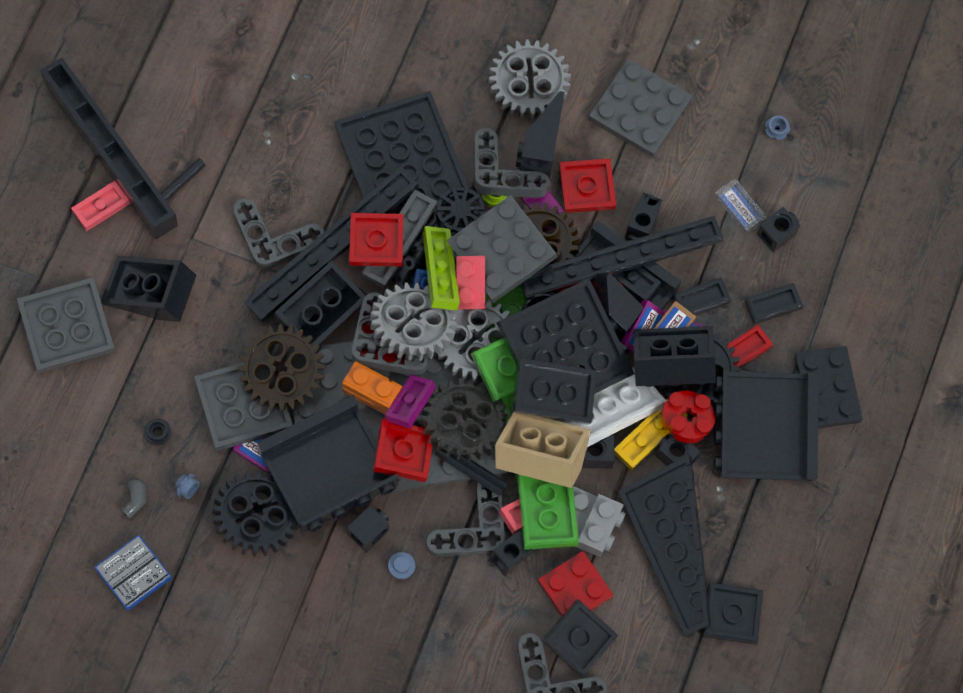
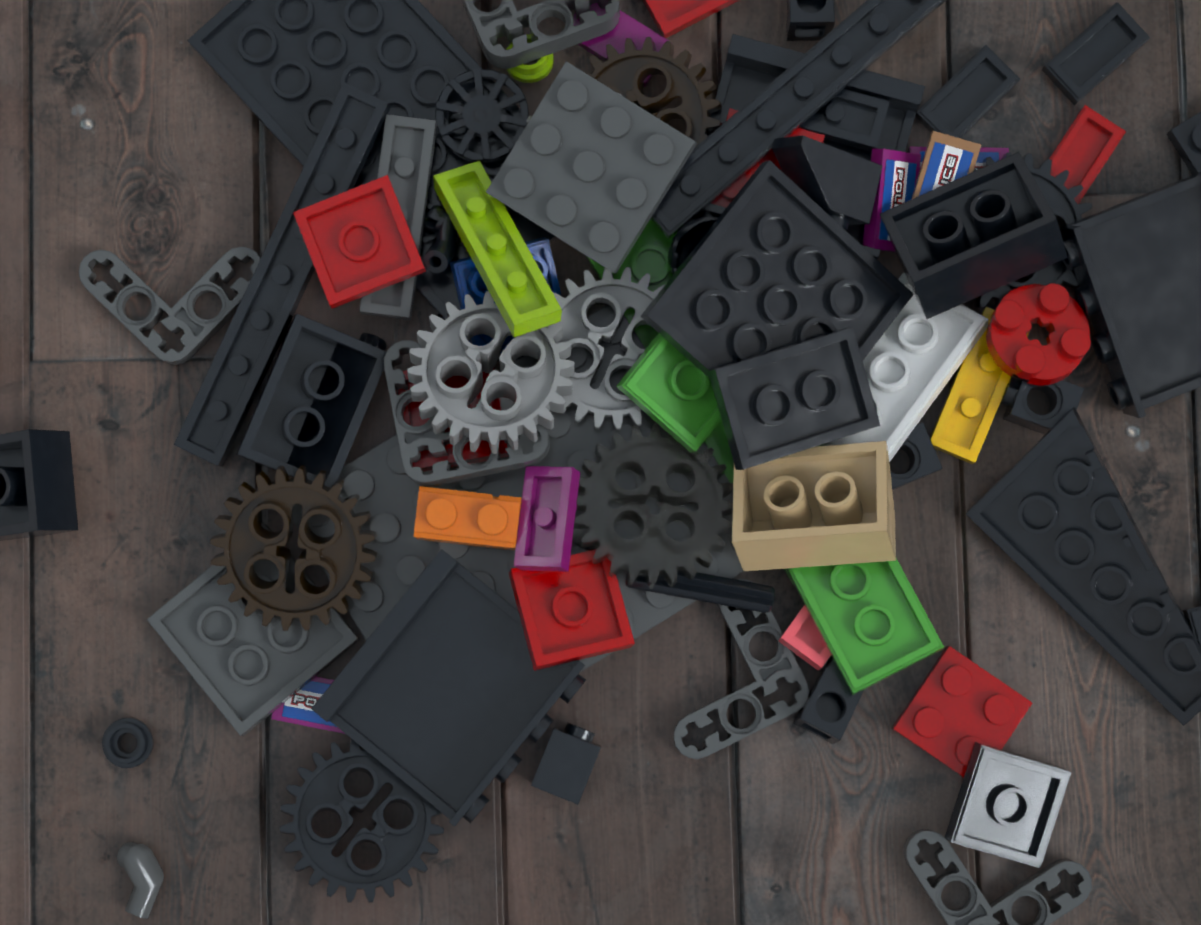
camera: 15 degrees left, 15 degrees up
sand blue plate [175,474,200,499] -> none
sand blue plate [388,552,415,580] -> none
coral plate [457,256,485,310] -> none
light grey plate [573,486,626,558] -> none

